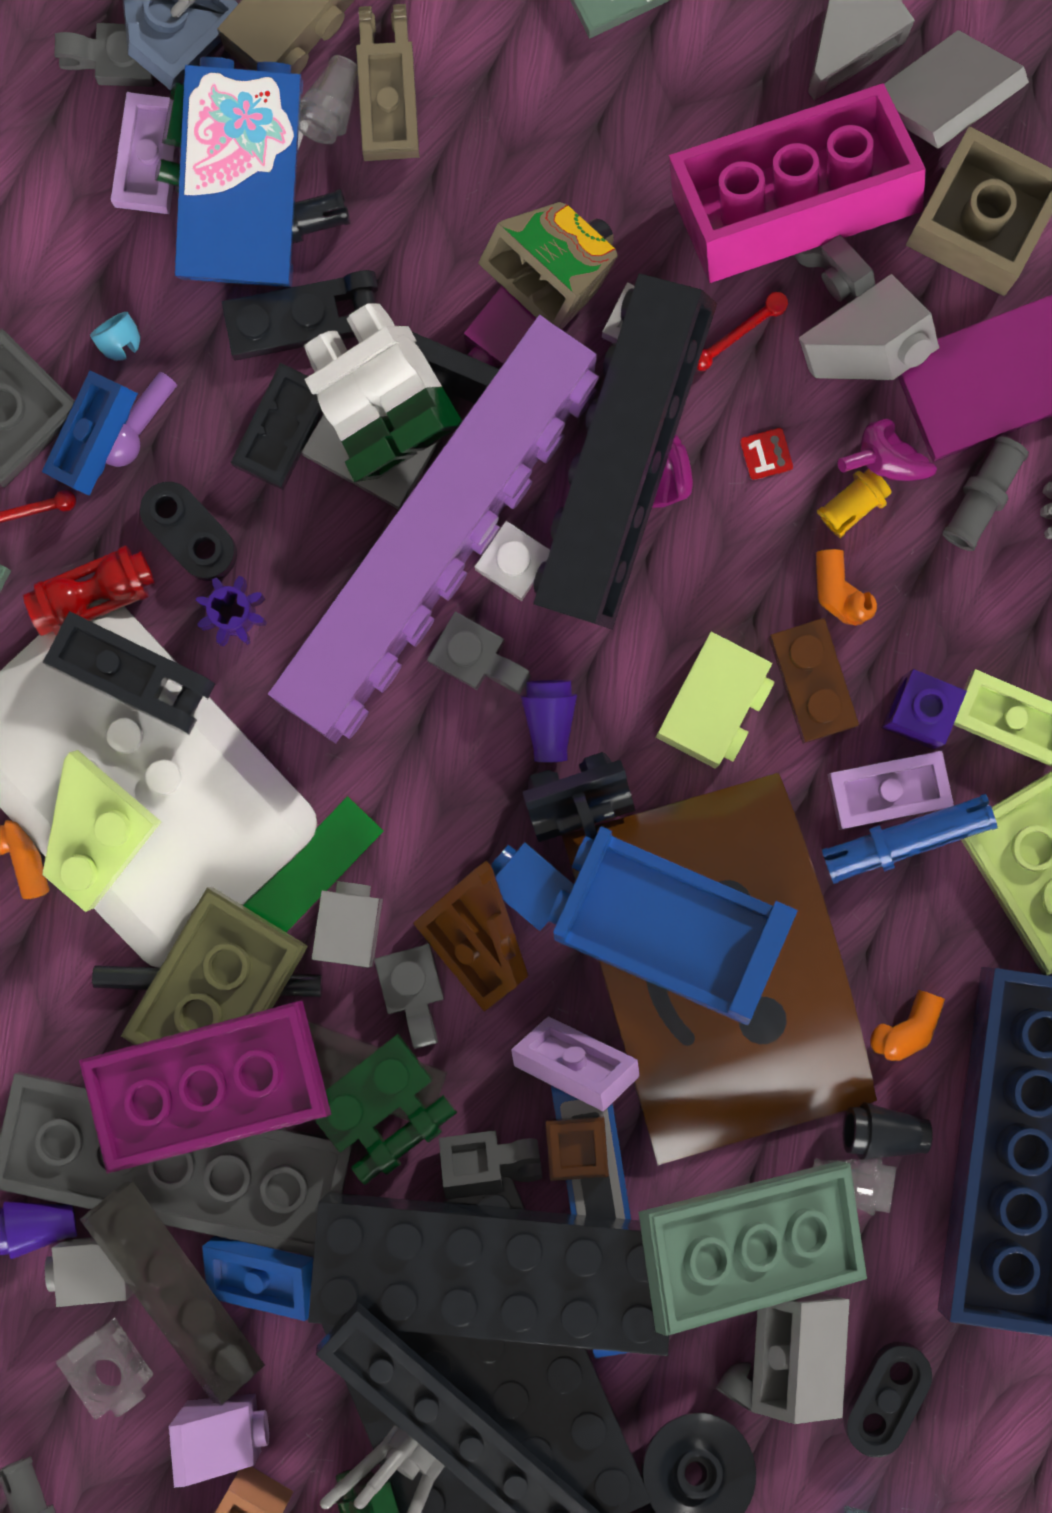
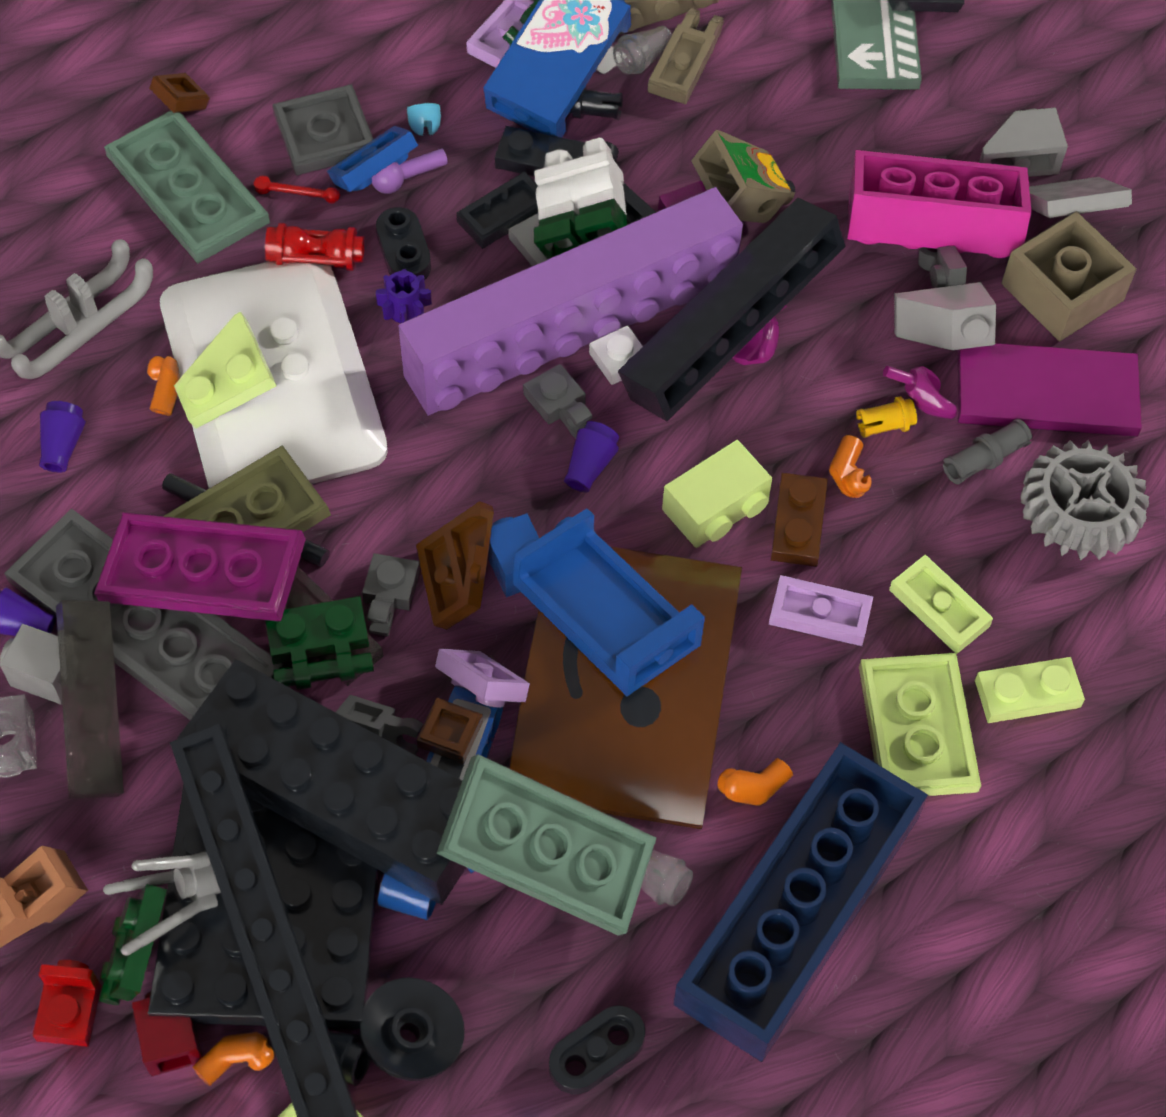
camera: 20 degrees right, 25 degrees down
black plate [43,611,216,735] -> none
lavender slope [169,1394,269,1488] -> none
blue plate [202,1236,314,1321] -> none
green sticker [243,796,384,933] -> none
light grey brick [312,881,383,968] -> none
black hips [522,752,636,842] -> none
red hinge [697,292,788,371] -> none
dark grey hinge [716,1362,754,1413] -> none
red sticker [740,428,793,480] -> none
light grey brick [751,1292,849,1424] -> none
blue pin [821,794,998,884] -> none
black cone [842,1102,933,1160] -> none
dark purple brick [881,669,967,749] -> none

